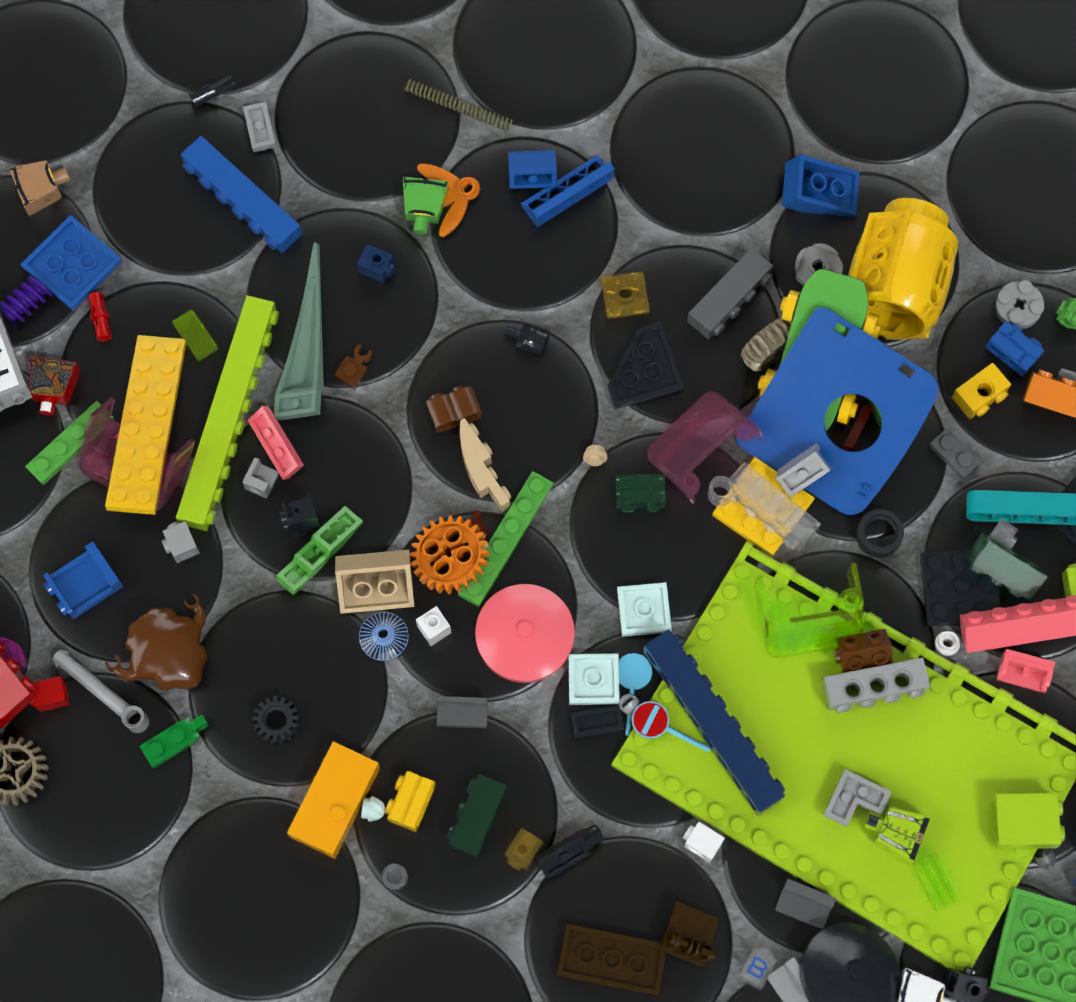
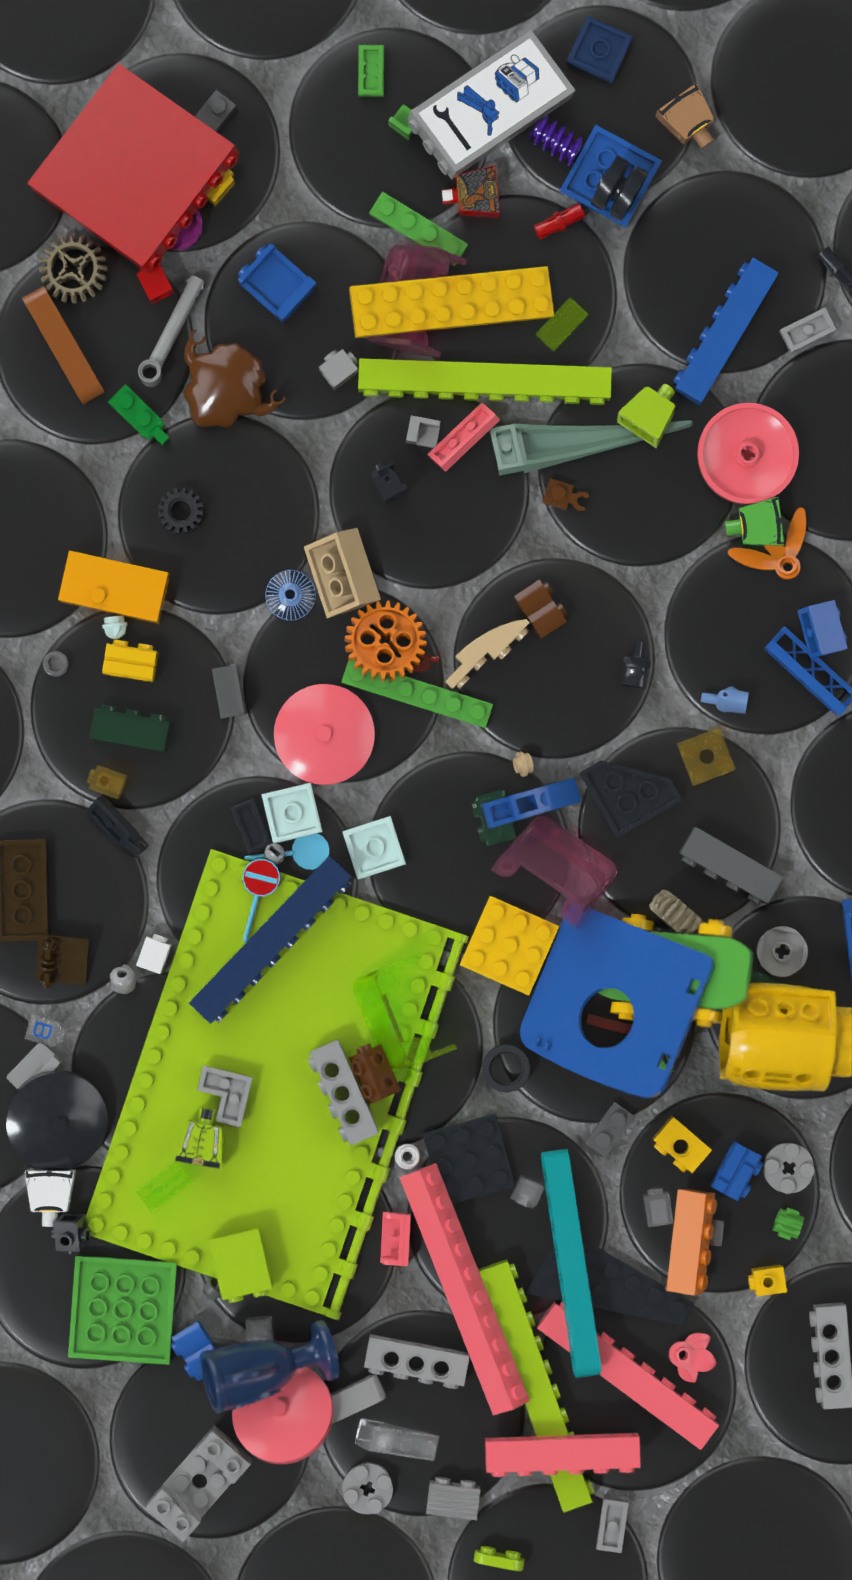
camera: 75 degrees right, 15 degrees up
bright green slope [276,506,363,595] -> none
dark blue brick [357,244,396,284] -> none
white brick [416,606,451,646] -> none
clear hinge [708,462,821,552] -> none
dark grey panel [775,879,836,929] -> none
light grey panel [776,443,831,497] -> none
clear green brick [965,532,1047,600] -> none
none -> dark orange beam [22,286,104,404]
none -> light grey piece [110,965,136,994]
none -> blue slope [481,778,581,829]
none -> black wheel [591,155,649,221]
none -> lime torso [617,384,675,448]
none -> clear brick [643,1188,674,1227]
none -> coral dish [697,403,799,505]
none -> medium blue piece [701,686,749,714]

